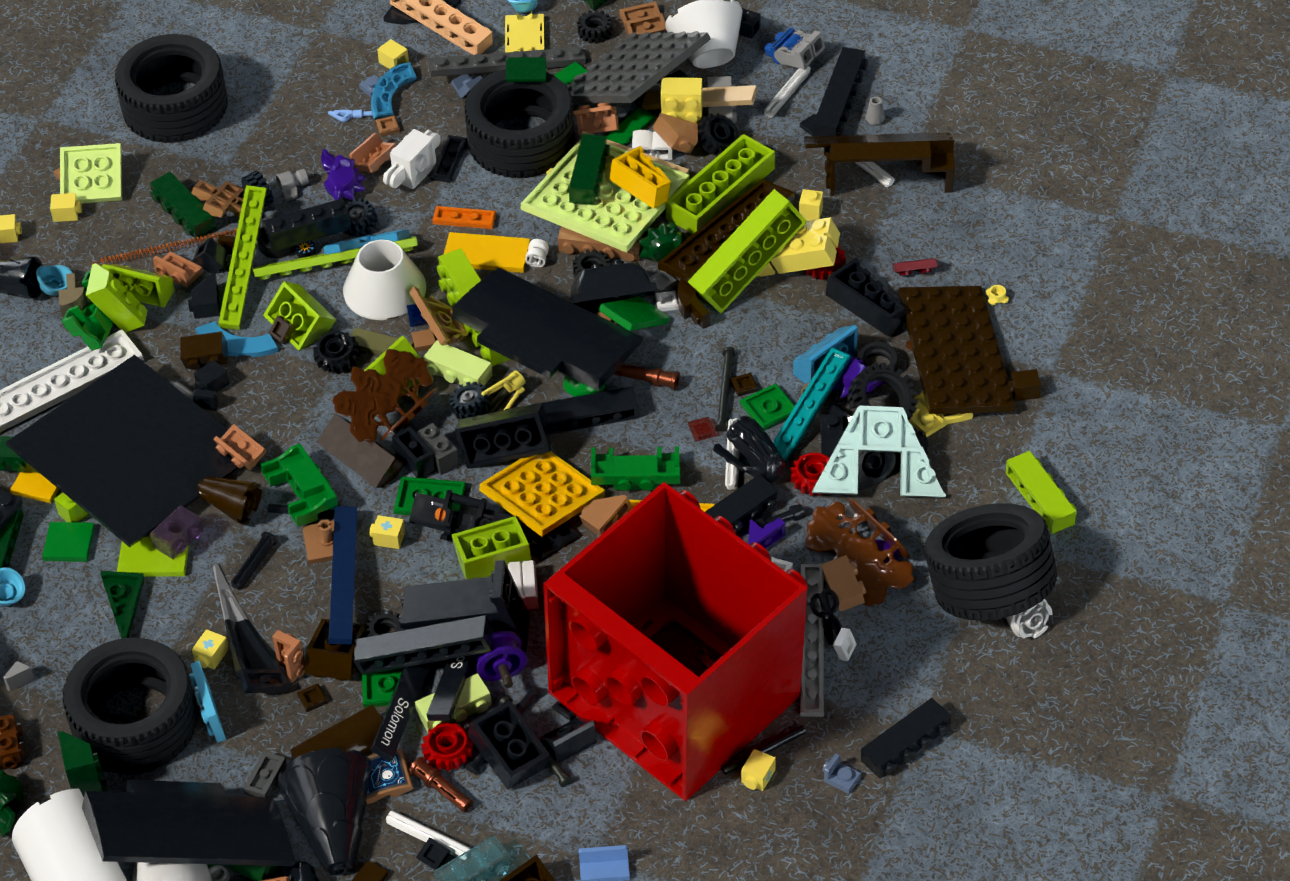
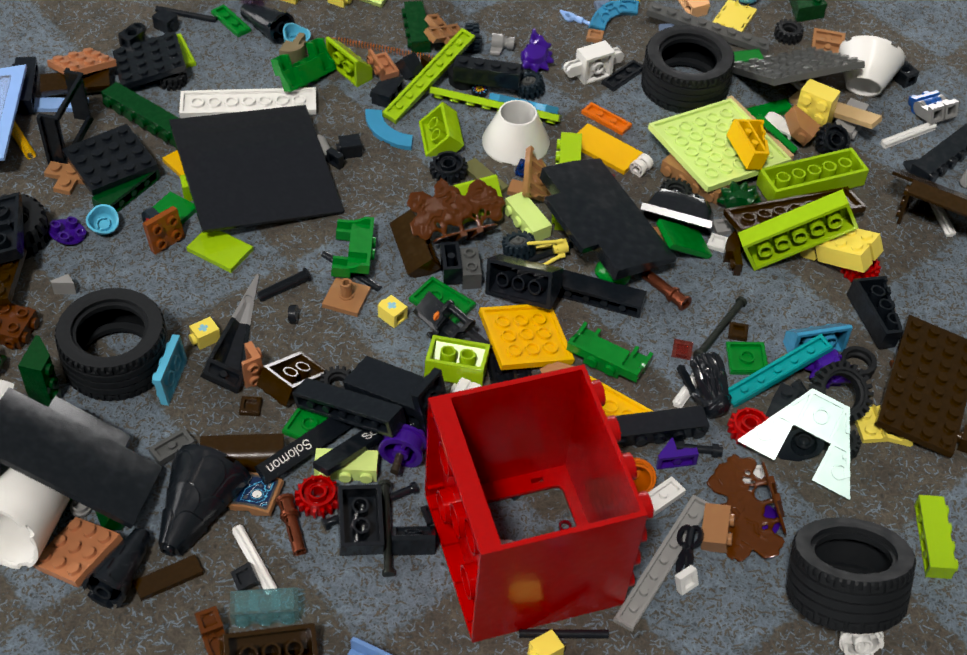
camera: 25 degrees right, 0 degrees up
lime slope [86,263,148,332] -> none
dark green wing [100,571,145,639] -> none
clear purple brick [150,505,203,559] -> none
dark brown brick [180,331,228,370] -> none
dark brown cone [197,476,262,525] -> none
nougat bracket [213,424,267,471] -> none
dark brown tile [268,315,296,344] -> none
dark blue tile [329,506,357,645] -> none
nougat bracket [349,133,397,173] -> none
dark green slope [506,57,547,82] -> none
dark green brick [569,134,610,205] -> none
nougat bracket [574,103,619,135] -> none
light yellow brick [799,189,823,221] -> none
dark red plate [892,258,937,275] -> none
none -> dark orange plate [142,206,185,255]
none -> black tile [288,305,299,324]
none -> green tile [756,113,798,153]

